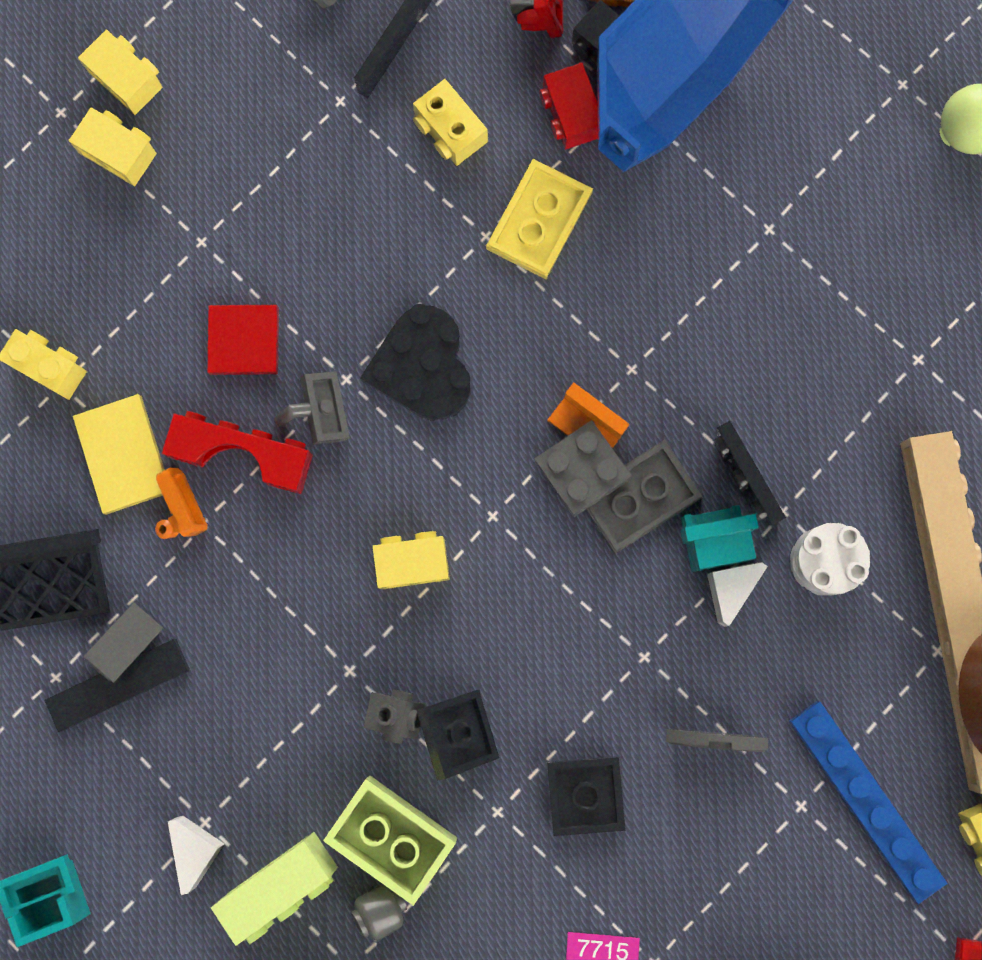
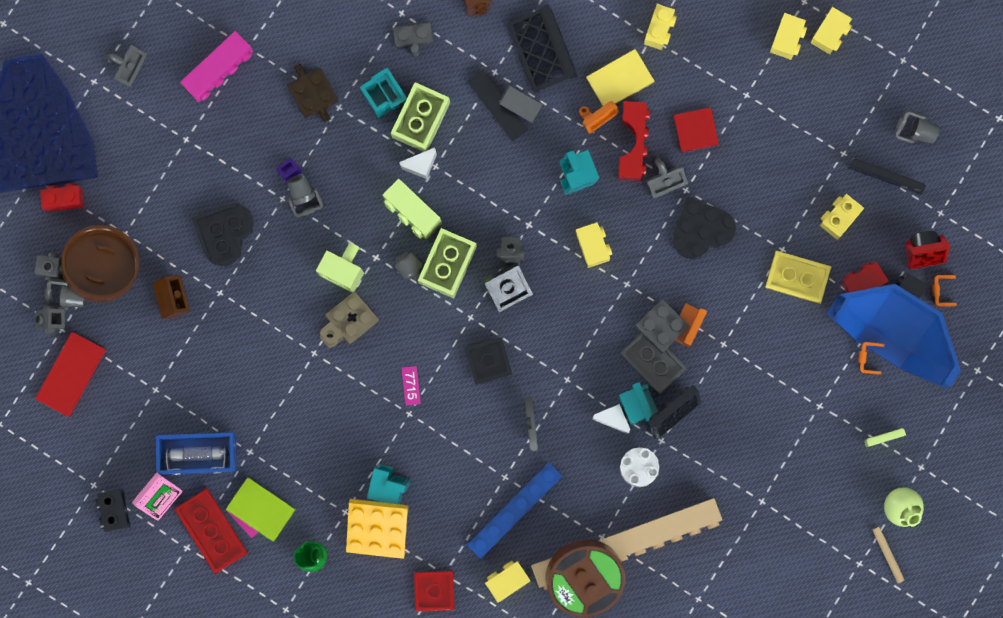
camera: 85 degrees right, 0 degrees up
none -> yellowish green brick [391,82,450,152]
none -> teal plate [559,150,599,195]
none -> orange piece [858,342,884,374]
none -> yellowish green tile [864,428,906,448]

